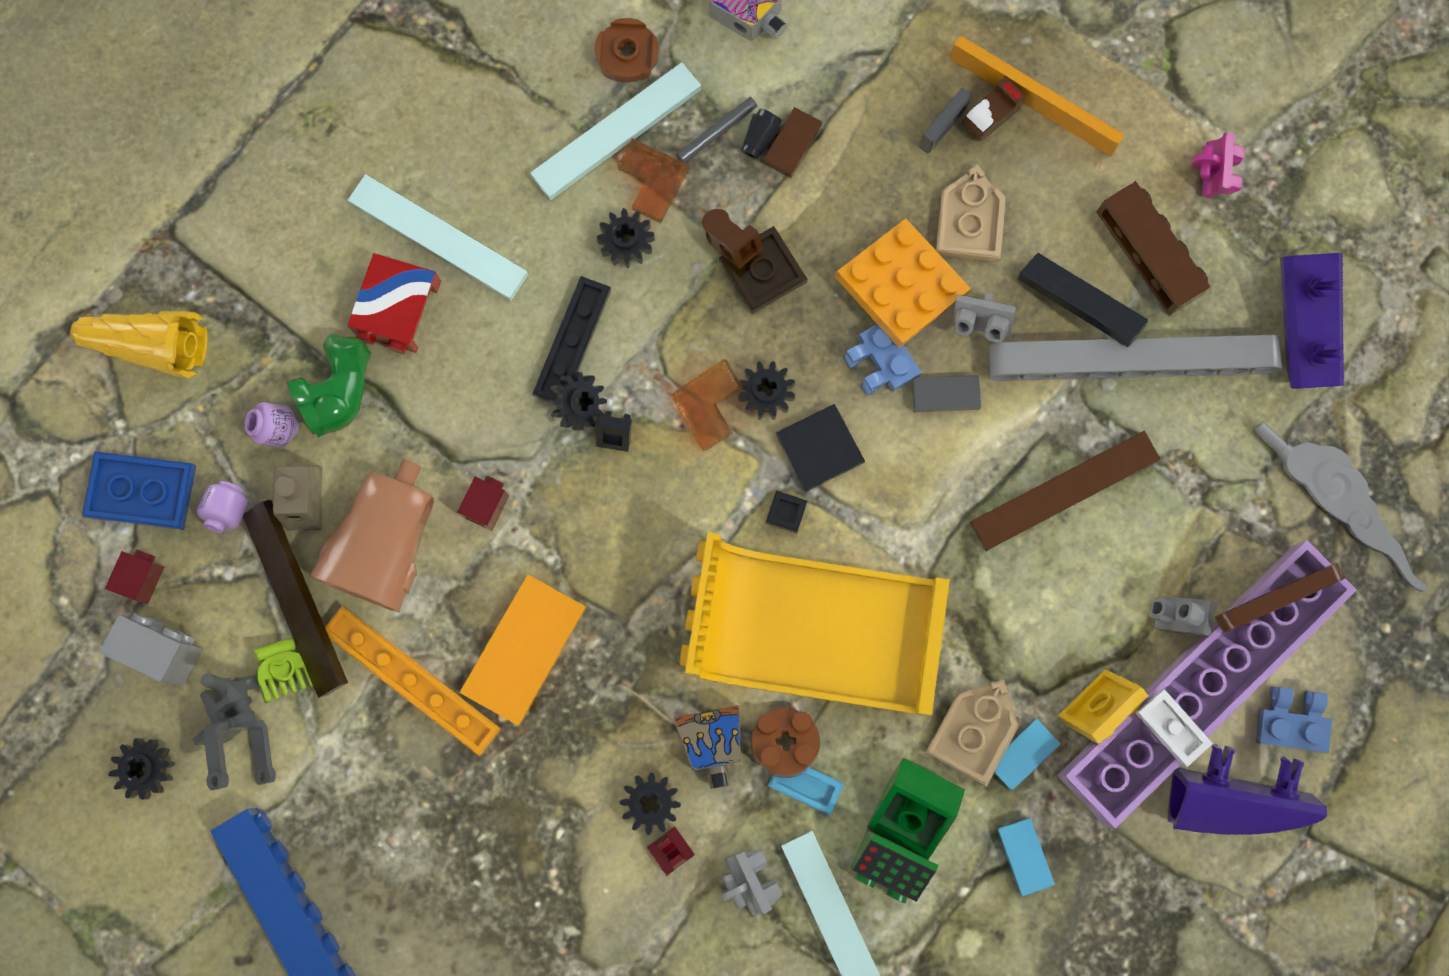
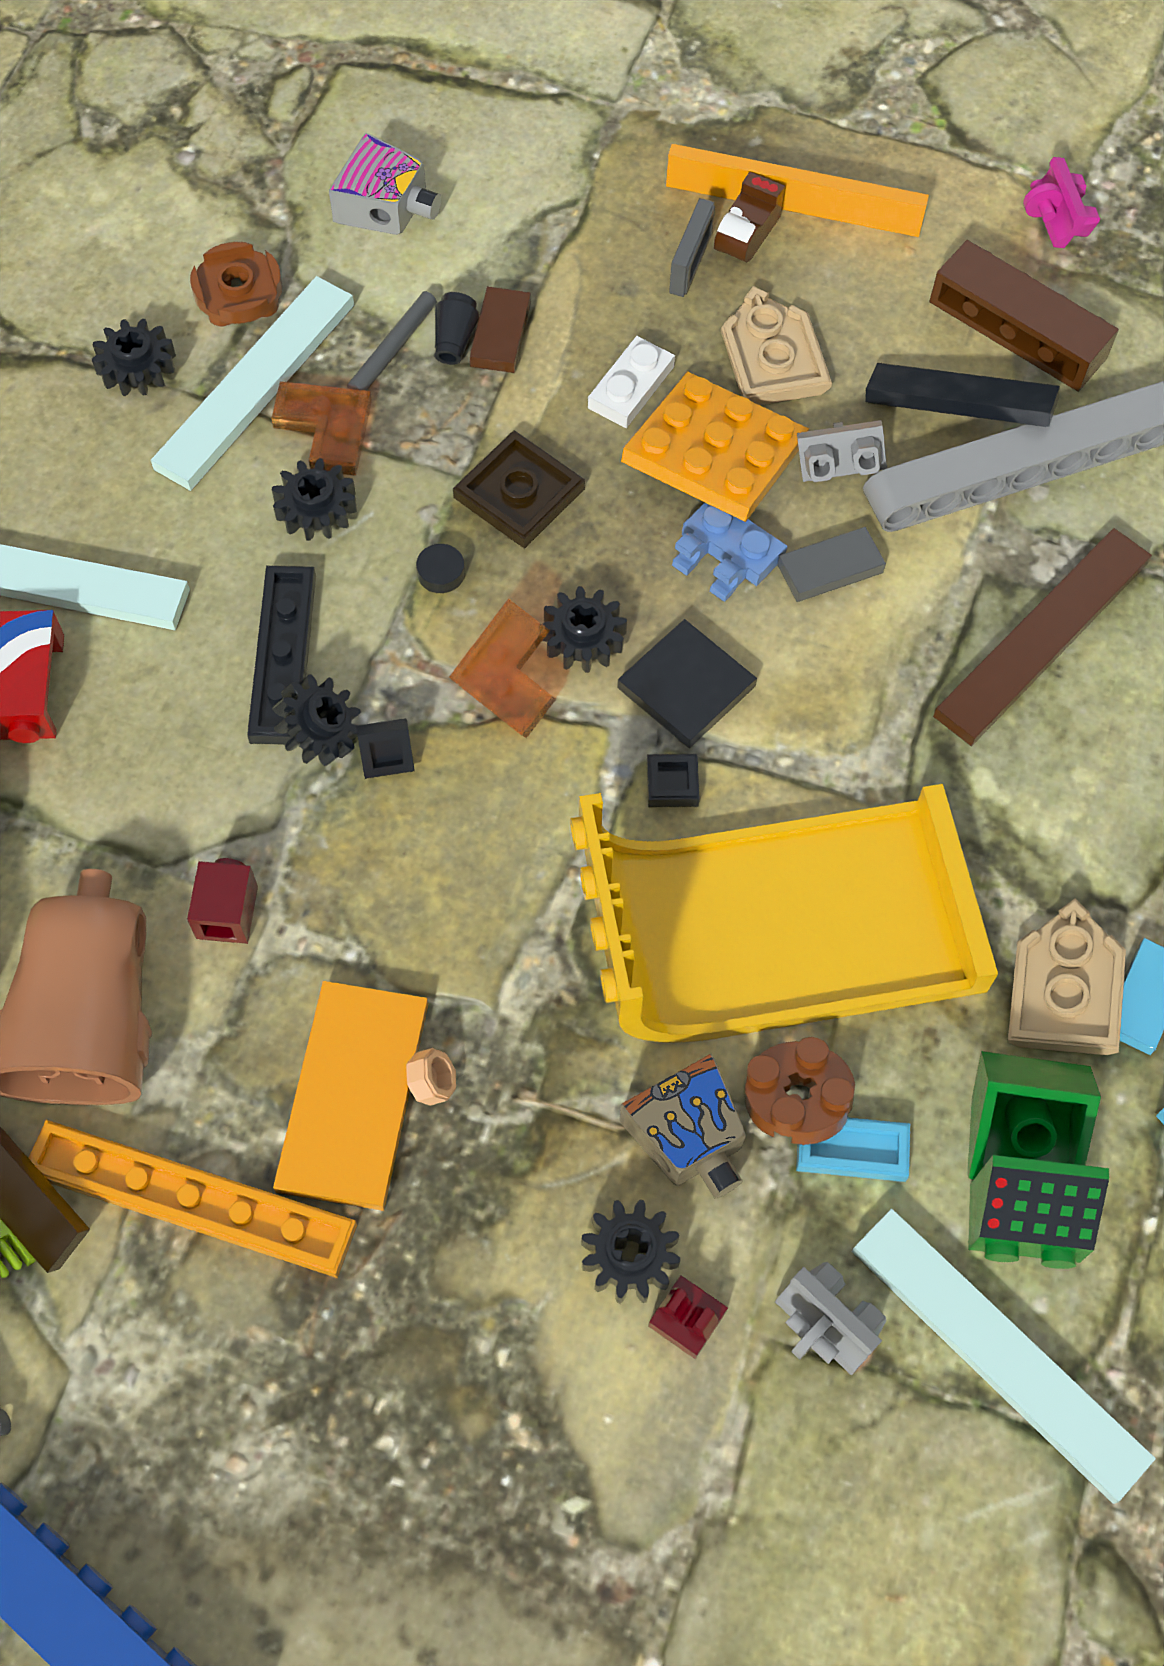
camera: 20 degrees left, 15 degrees down
reddish brown leg [702,209,763,269] -> none
none -> black gear [92,319,176,396]
none -> light nougat tile [406,1048,456,1106]
none -> black tile [416,544,465,593]
none -> white plate [588,336,675,428]

